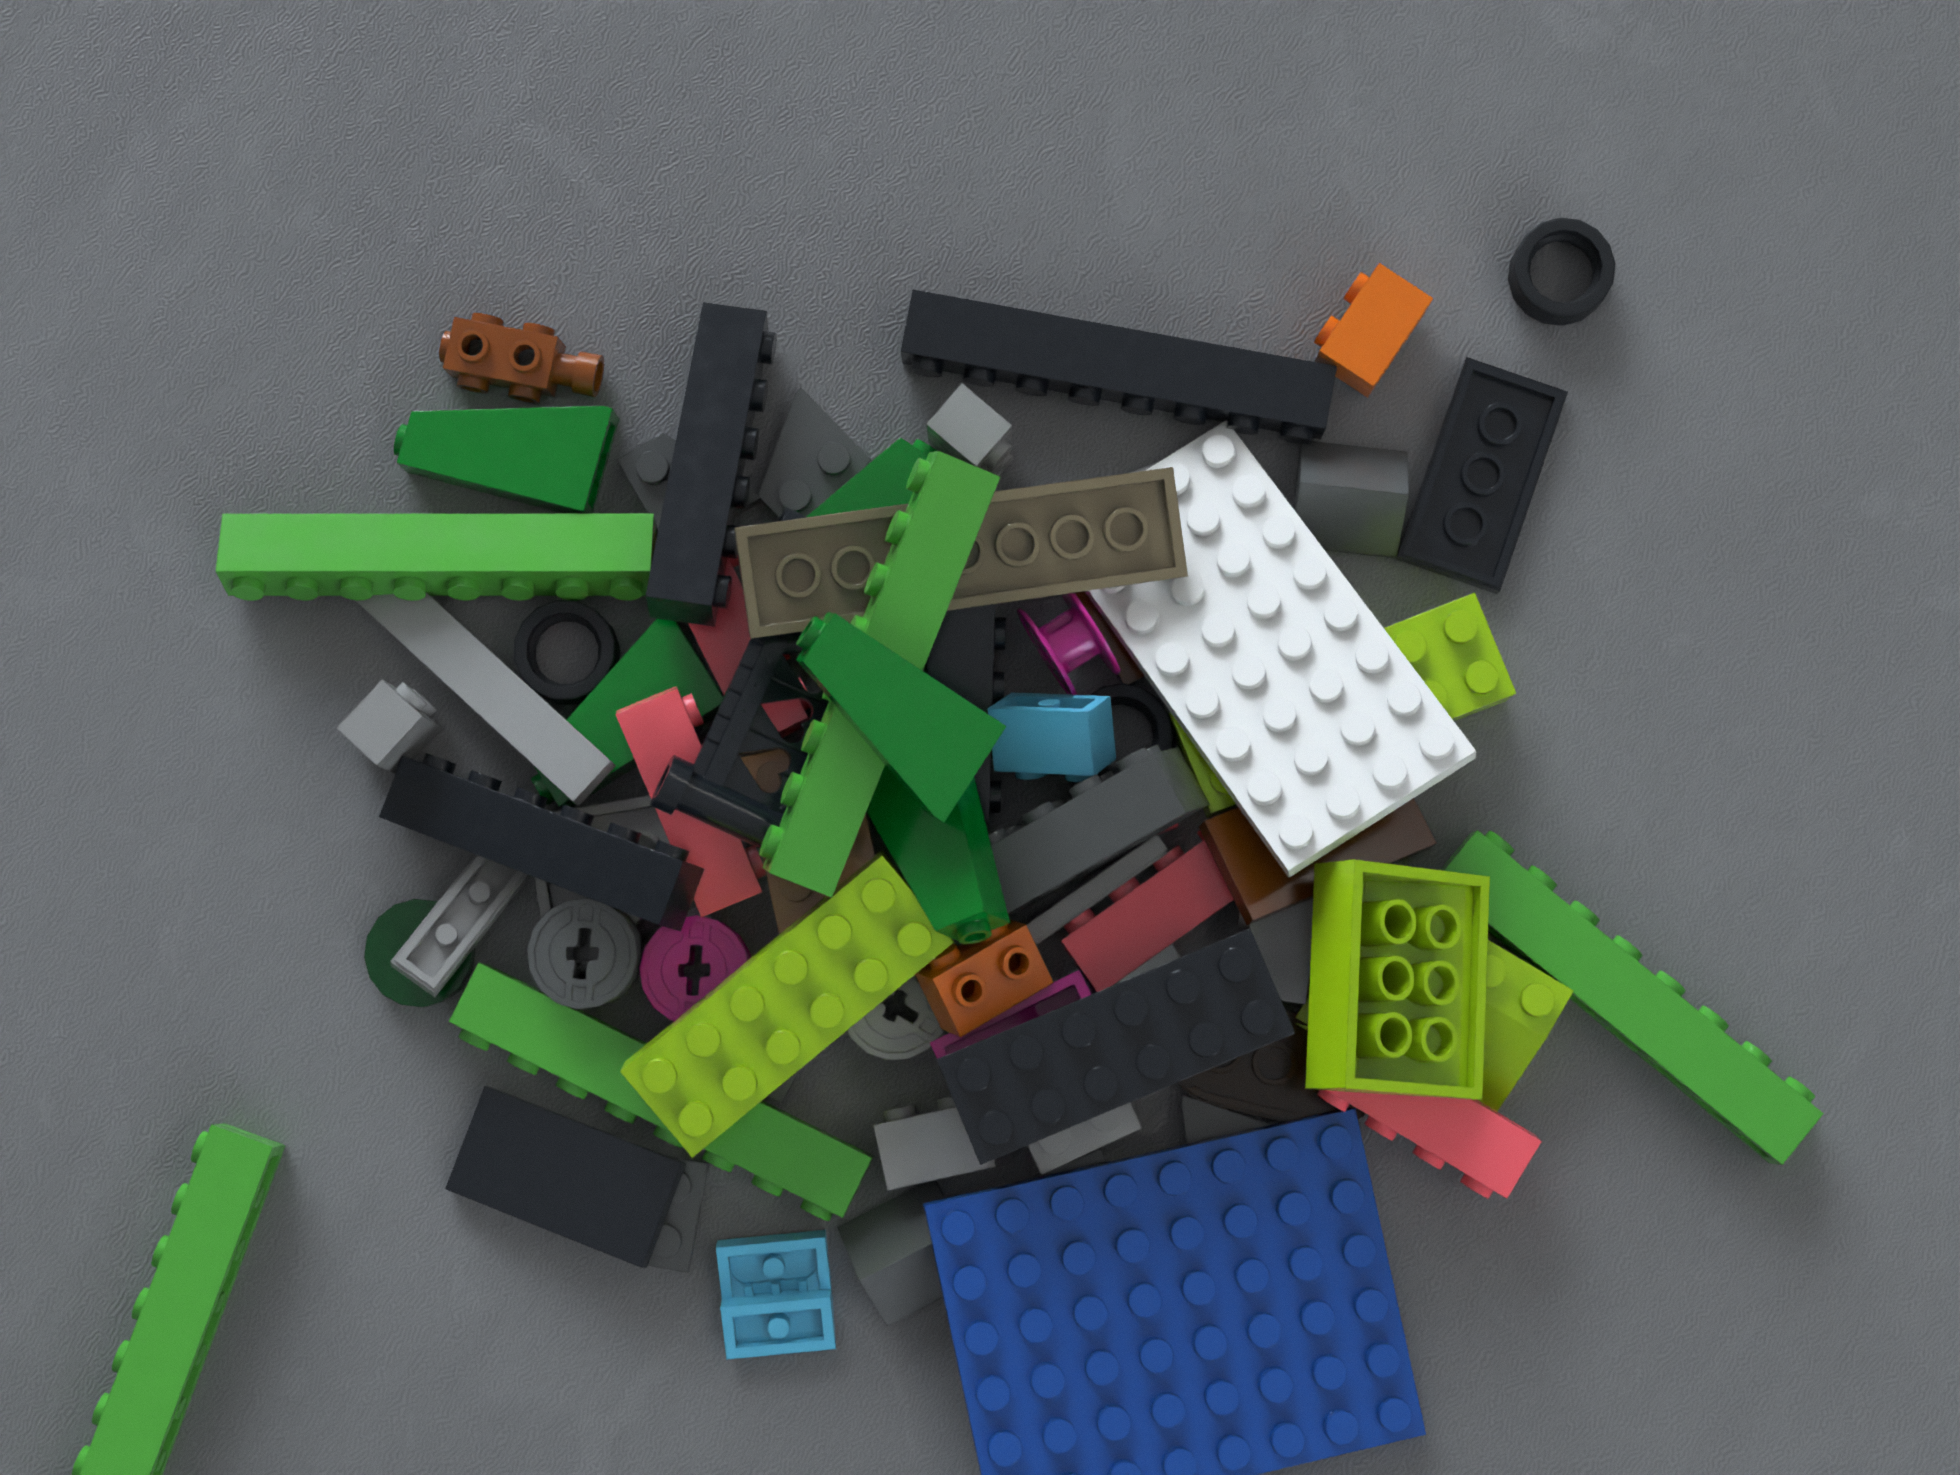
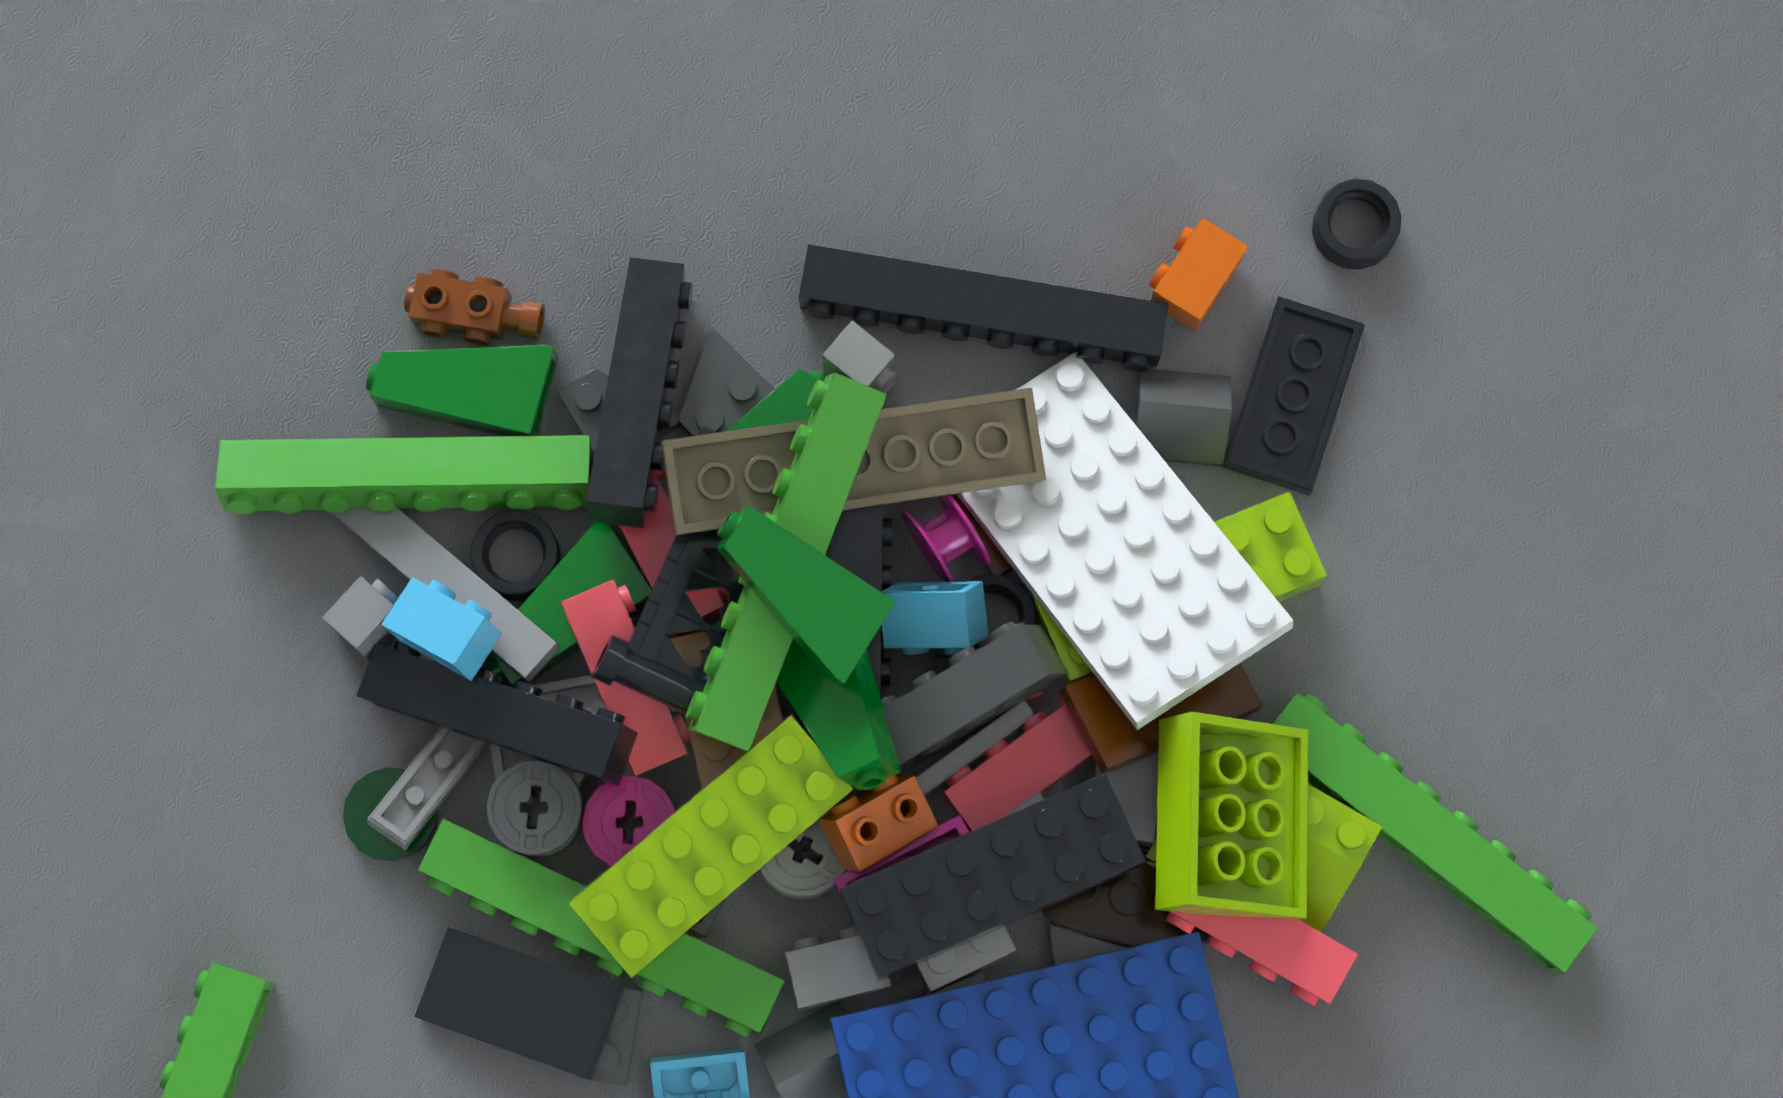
camera: 10 degrees left, 5 degrees down
none -> medium azure brick [381,577,502,681]

